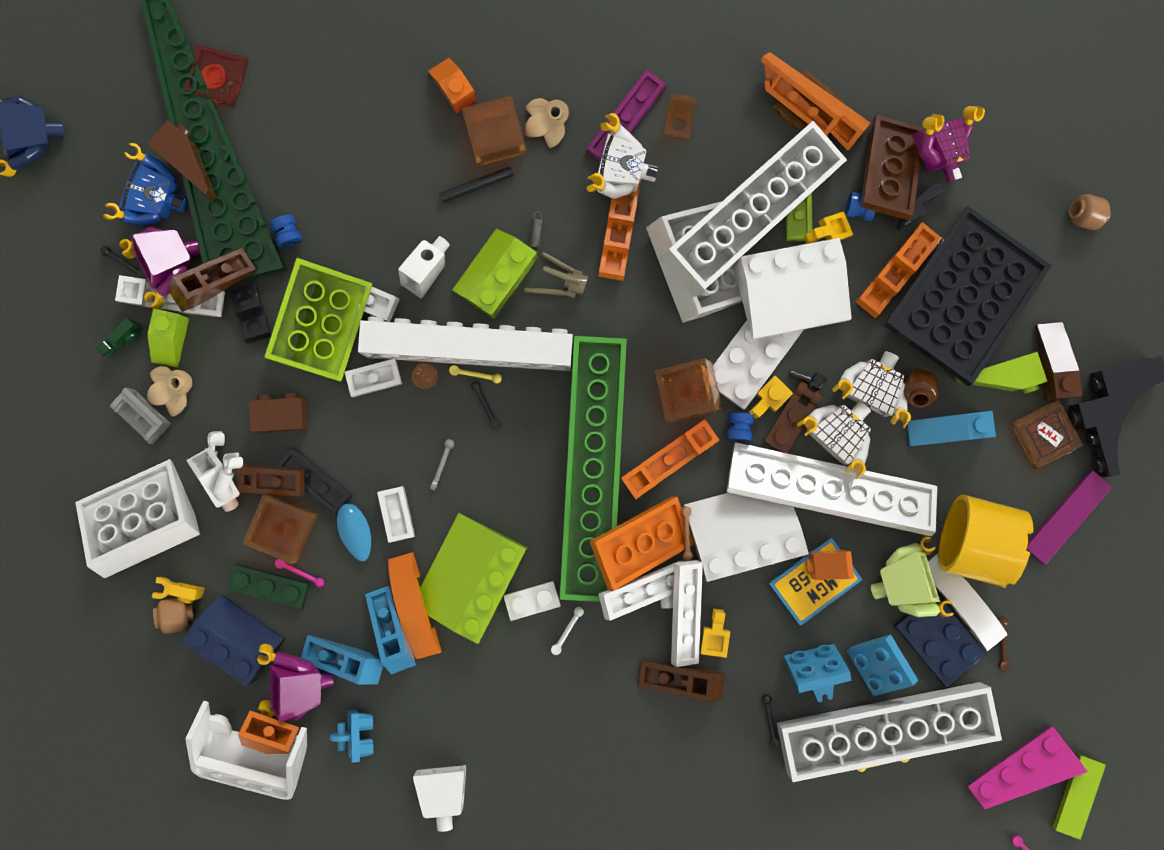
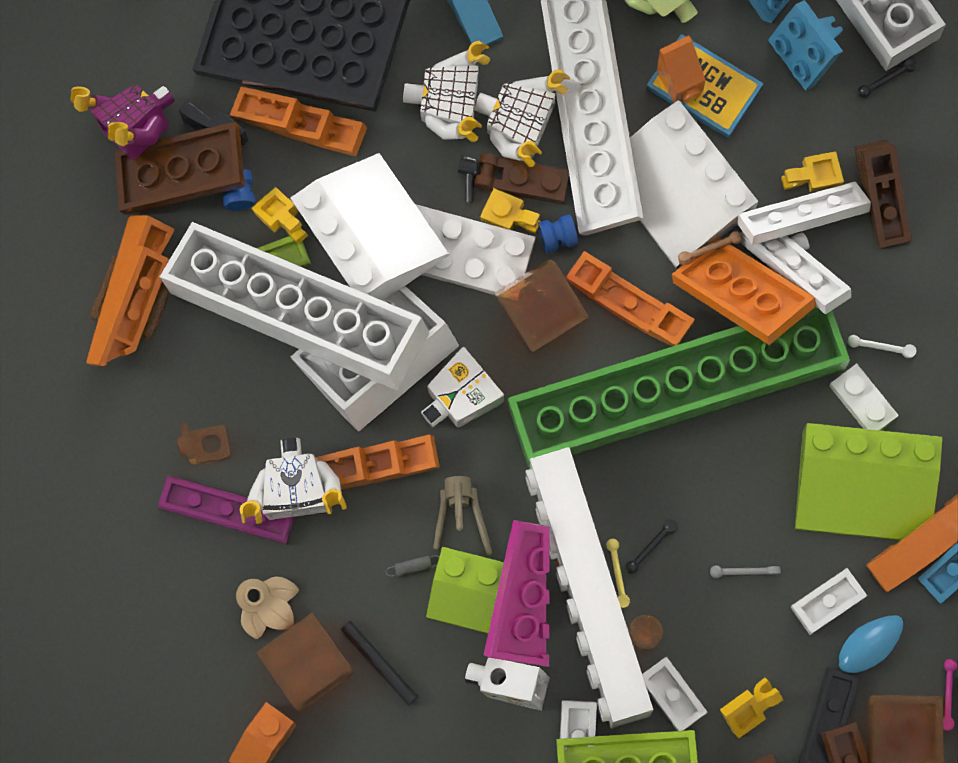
camera: 105 degrees left, 10 degrees down
reddish brown head [903,369,938,408] -> none
none -> white torso [421,347,504,428]
none -> dark pink wing [484,520,550,667]
none -> yellow plate [720,678,783,739]

